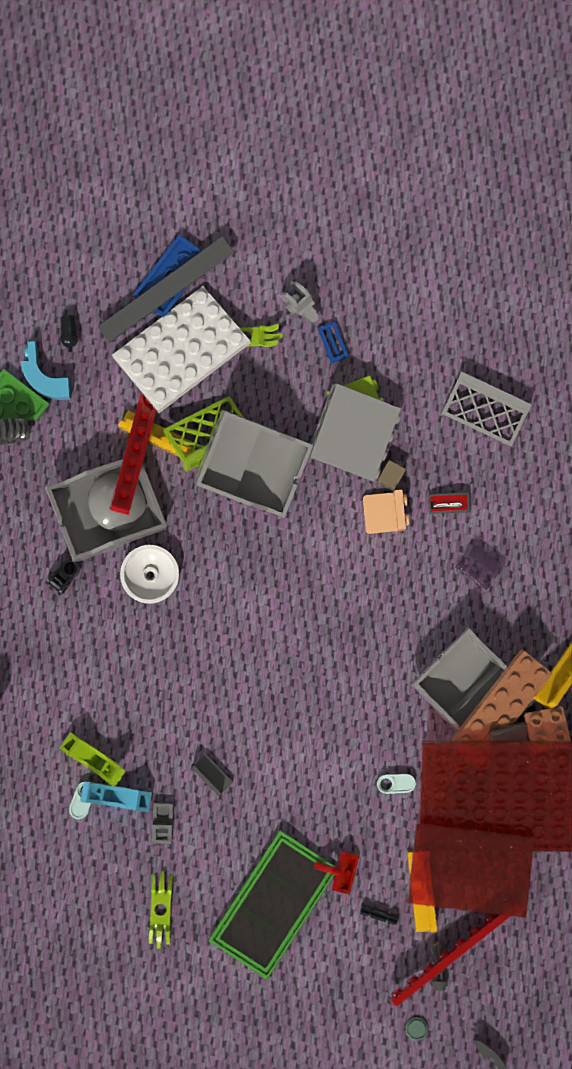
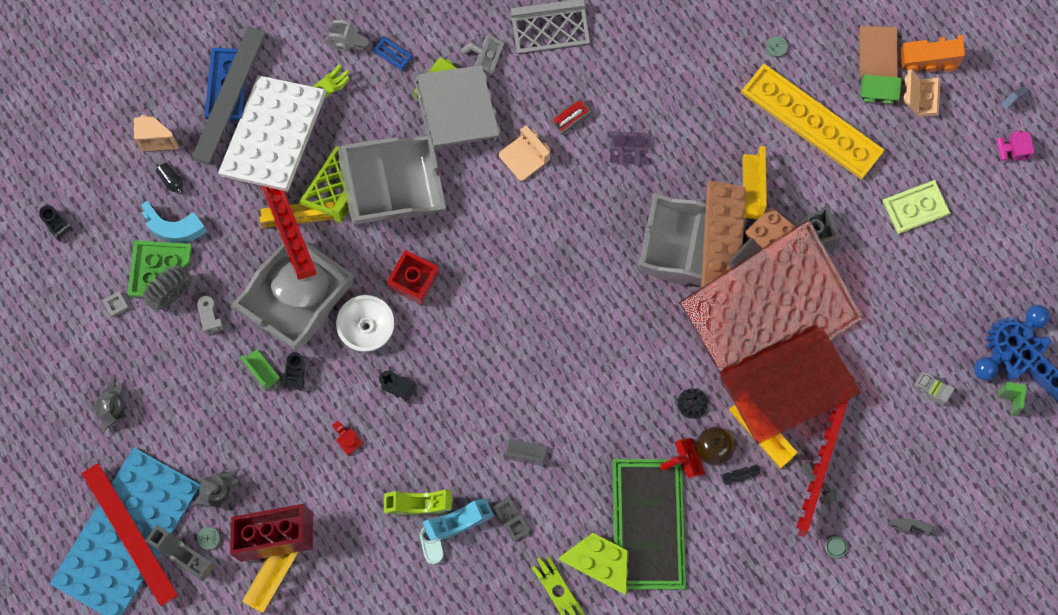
camera: 30 degrees left, 10 degrees down
dark tan brick [377,460,406,491] -> none
light aqua piece [377,774,416,794] -> none
none -> light nougat slope [134,115,179,152]
none -> light grey leg [197,296,224,335]
none -> bright green panel [240,349,281,391]
none -> red plate [332,421,363,456]
none -> black piece [379,371,417,403]
none -> red brick [386,250,440,306]
none -> light grey plate [461,34,504,76]
none -> lime wing [558,533,629,595]
none -> black gear [677,387,709,419]
none -> dark brown cylinder [696,426,735,466]

